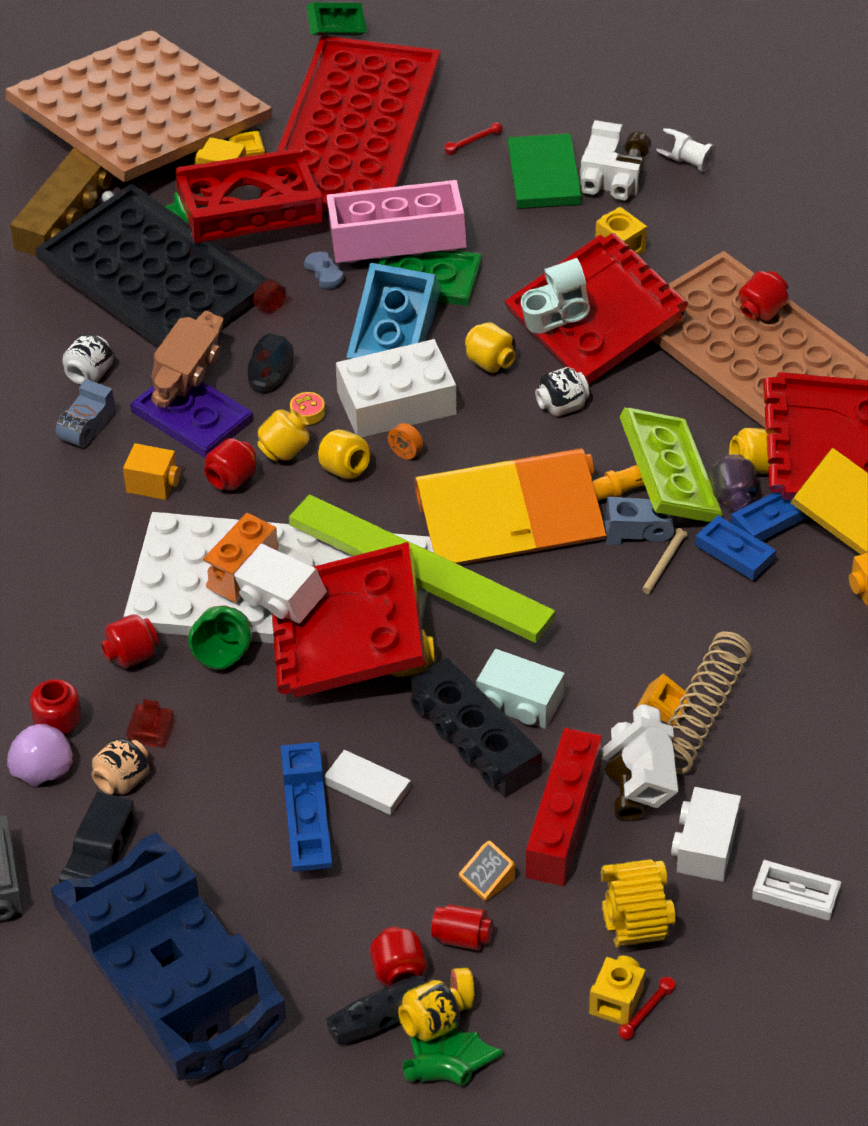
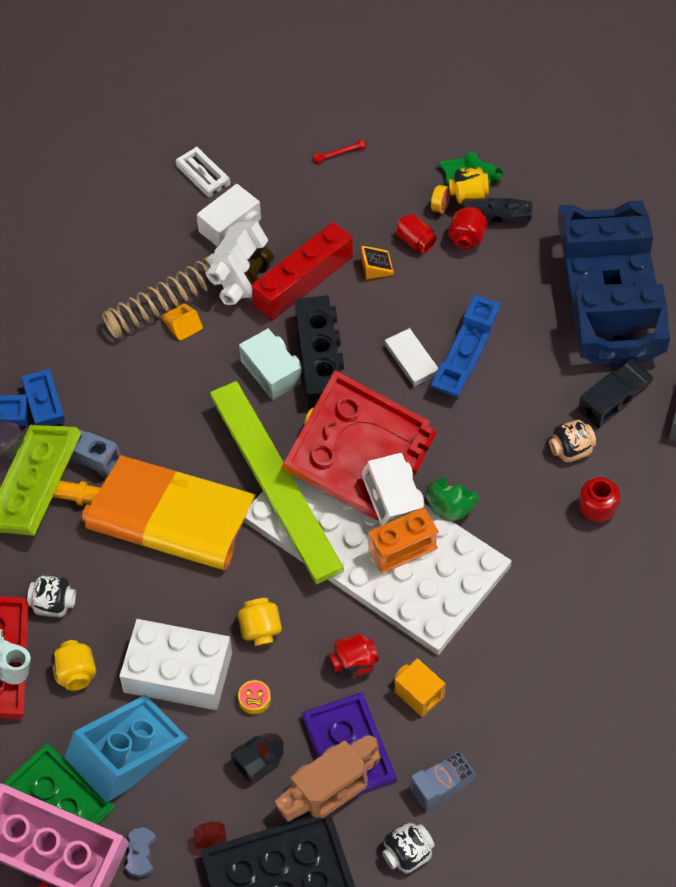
camera: 150 degrees left, 10 degrees up
lavender hair [7,724,73,787] -> none
red head [100,614,159,669] -> none
clear red tile [126,699,174,748] -> none
yellow head [257,409,309,462] -> none
orange tile [388,423,423,459] -> none
yellow brick [589,956,646,1025] -> none
yellow brick [600,859,675,947] -> none
tan piece [642,528,688,594] -> none

